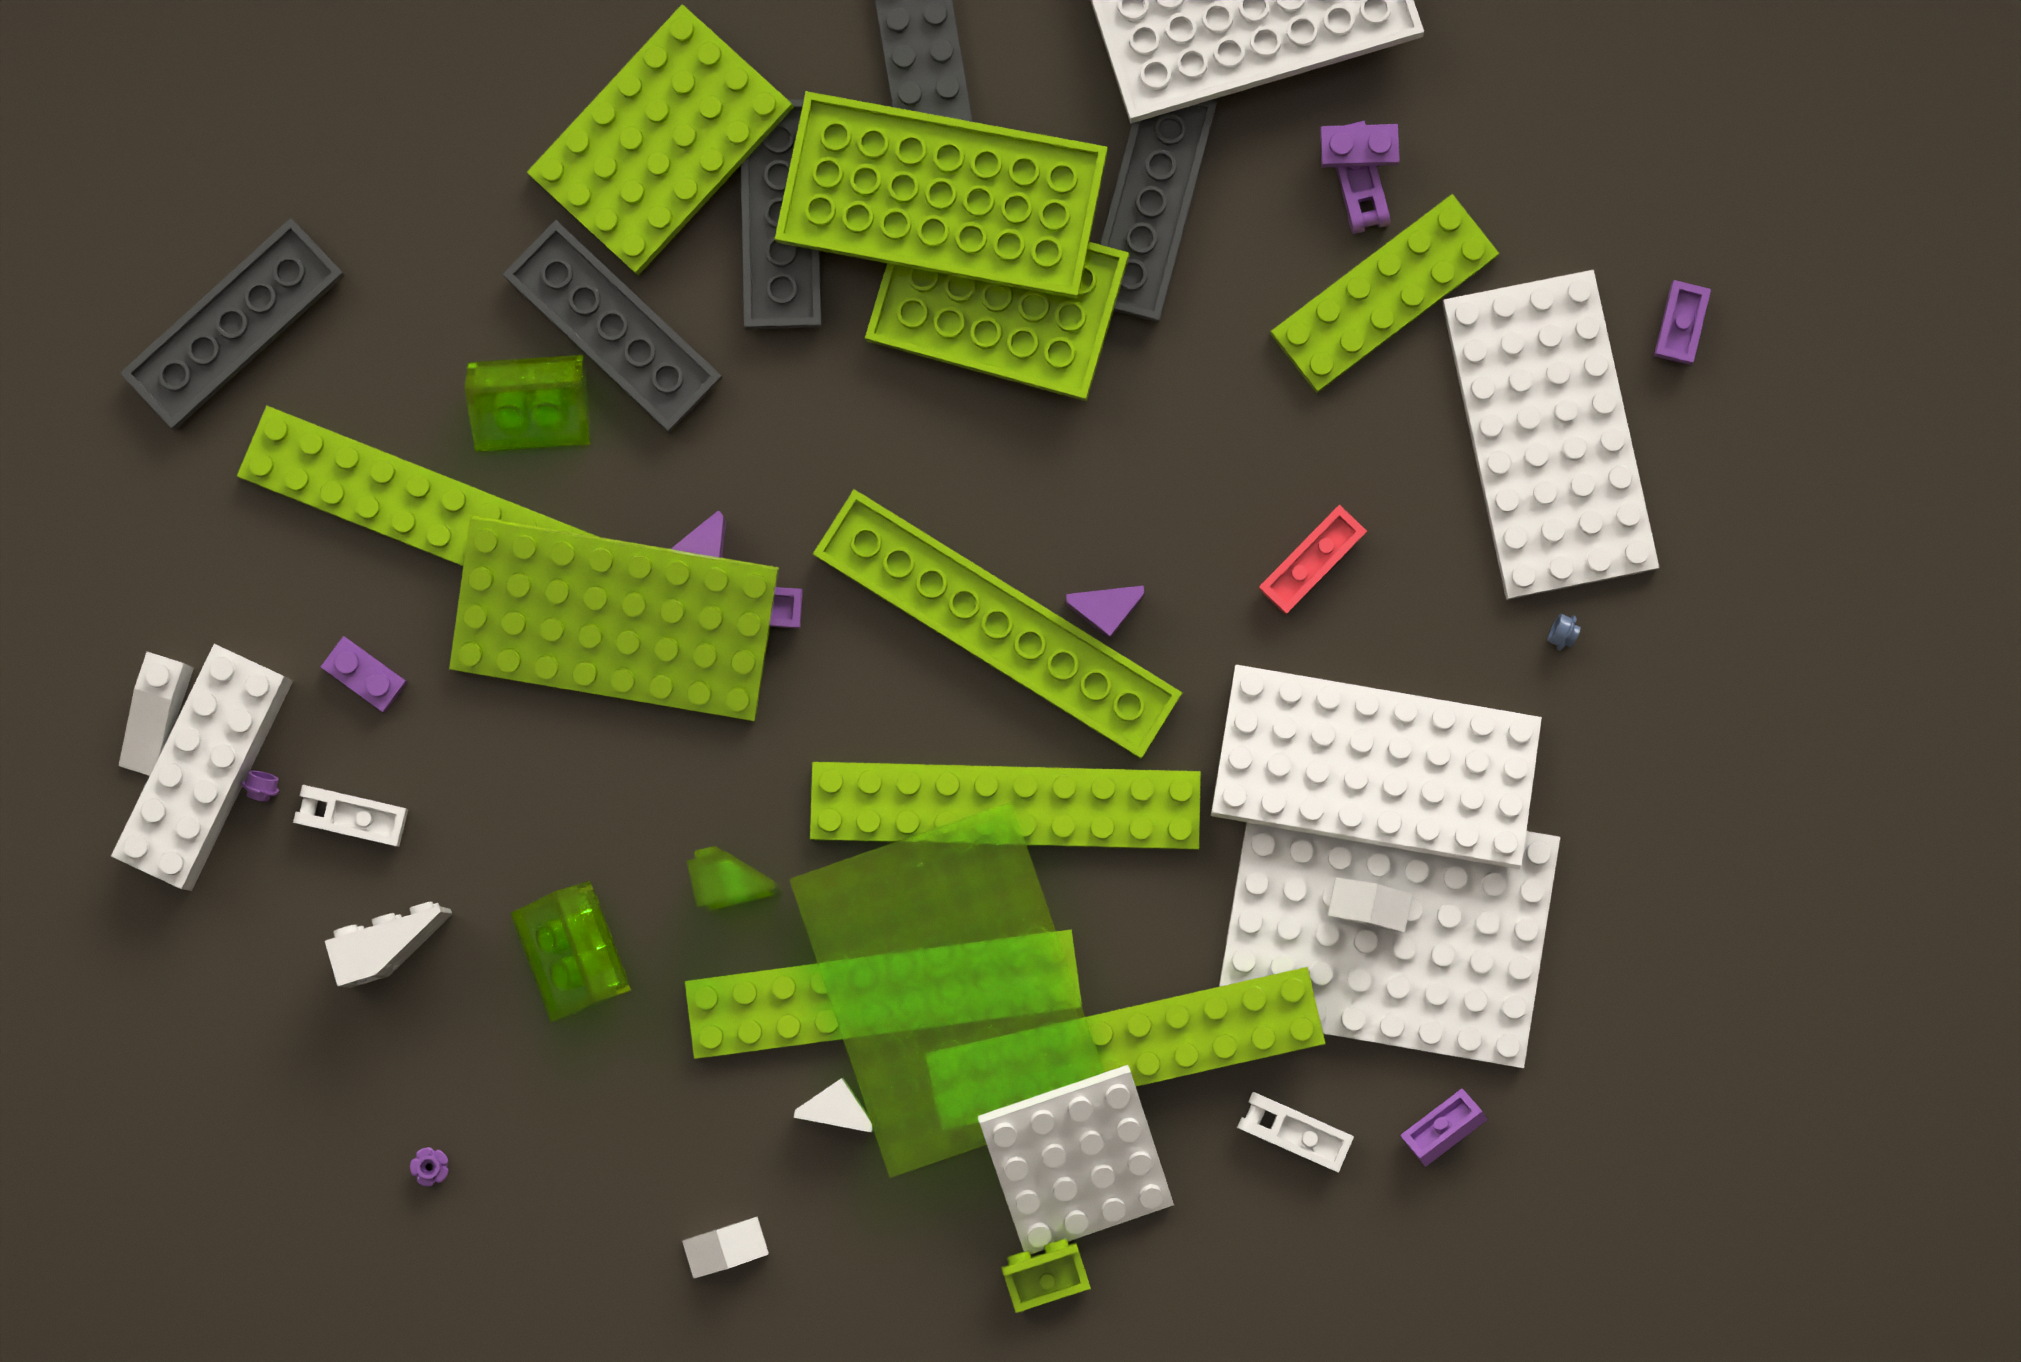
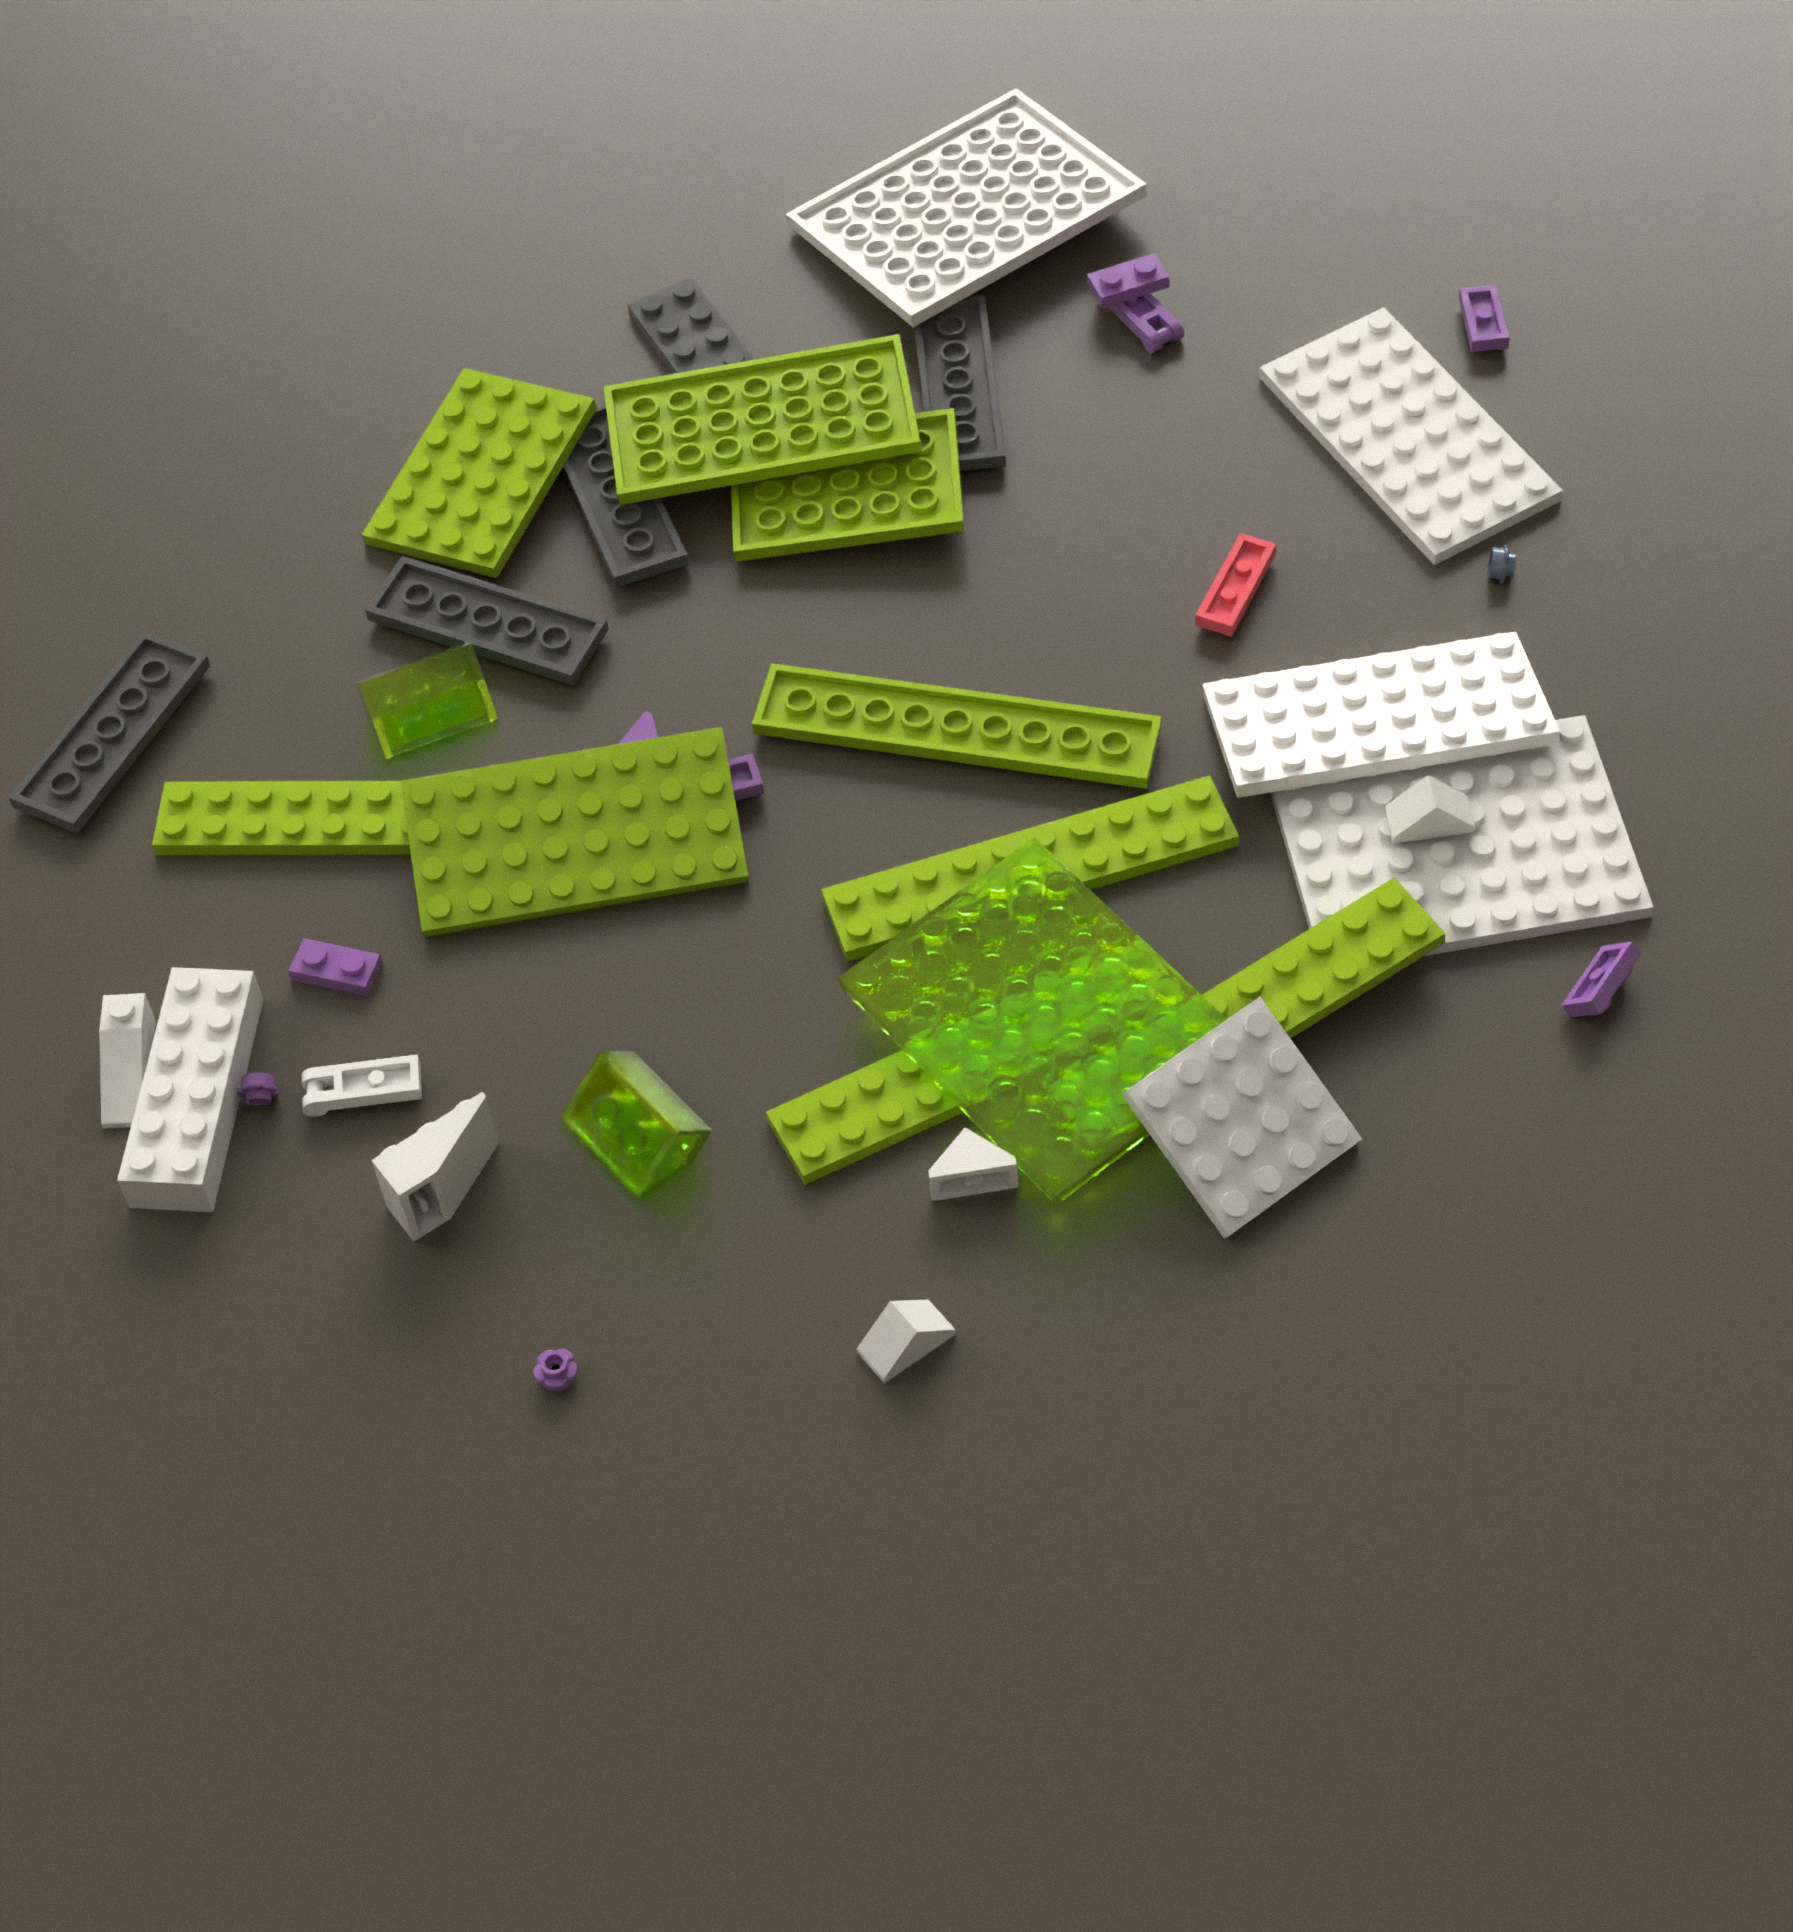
camera: 15 degrees left, 30 degrees down
clear neon green slope [686,846,783,911] -> none
lime bracket [1001,1238,1091,1313] -> none
medium lavender slope [1066,586,1144,640] -> none
white plate [1237,1092,1354,1173] -> none
lime plate [1270,194,1500,394] -> none

